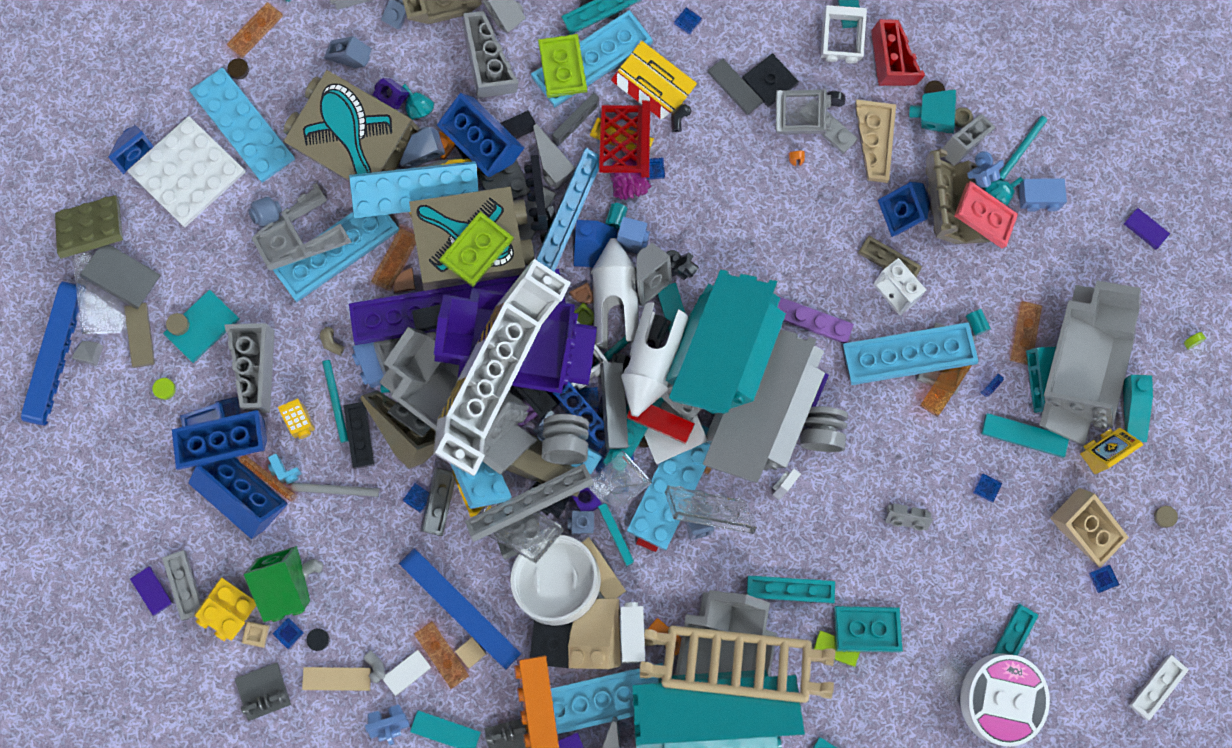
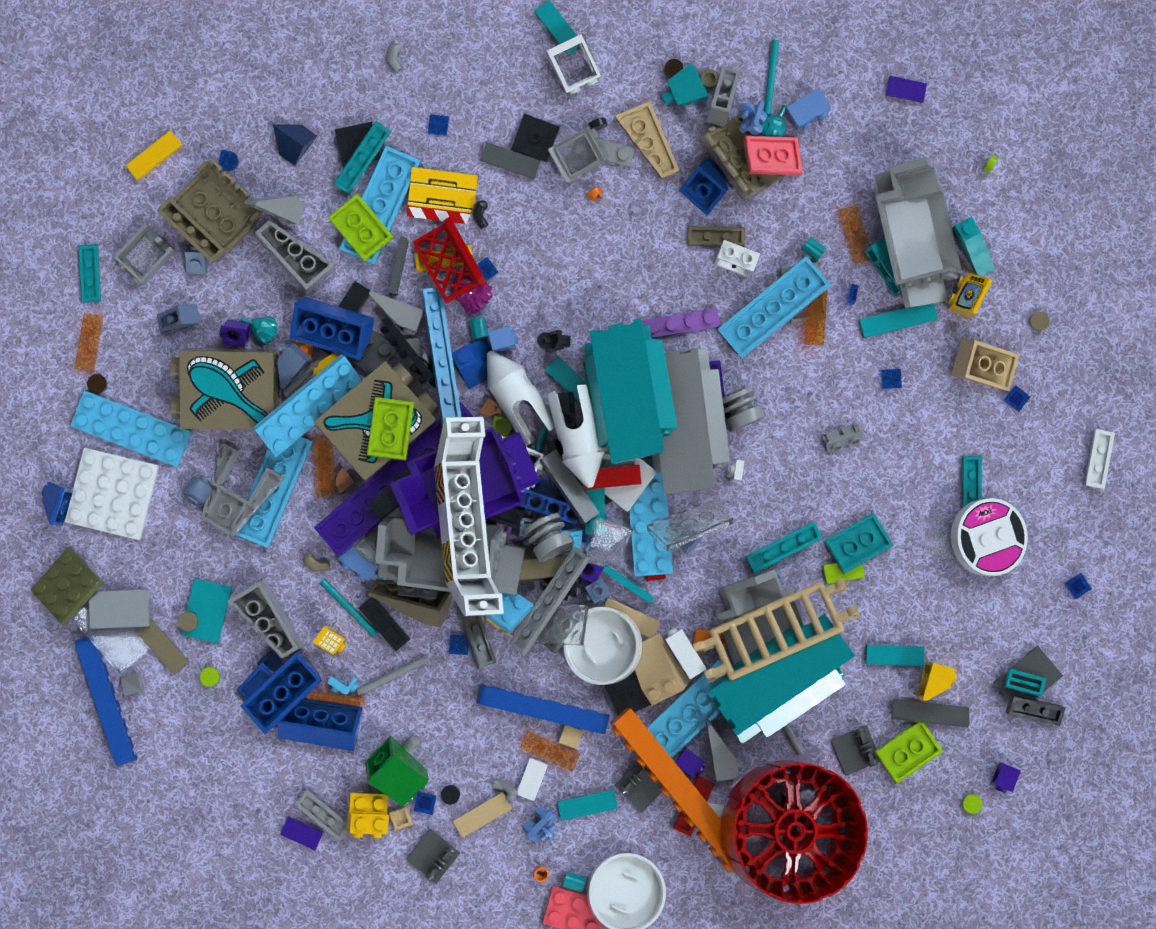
camera: 30 degrees left, 10 degrees up
light grey slope [636,243,672,306] -> none
red wedge [871,19,925,86] -> none

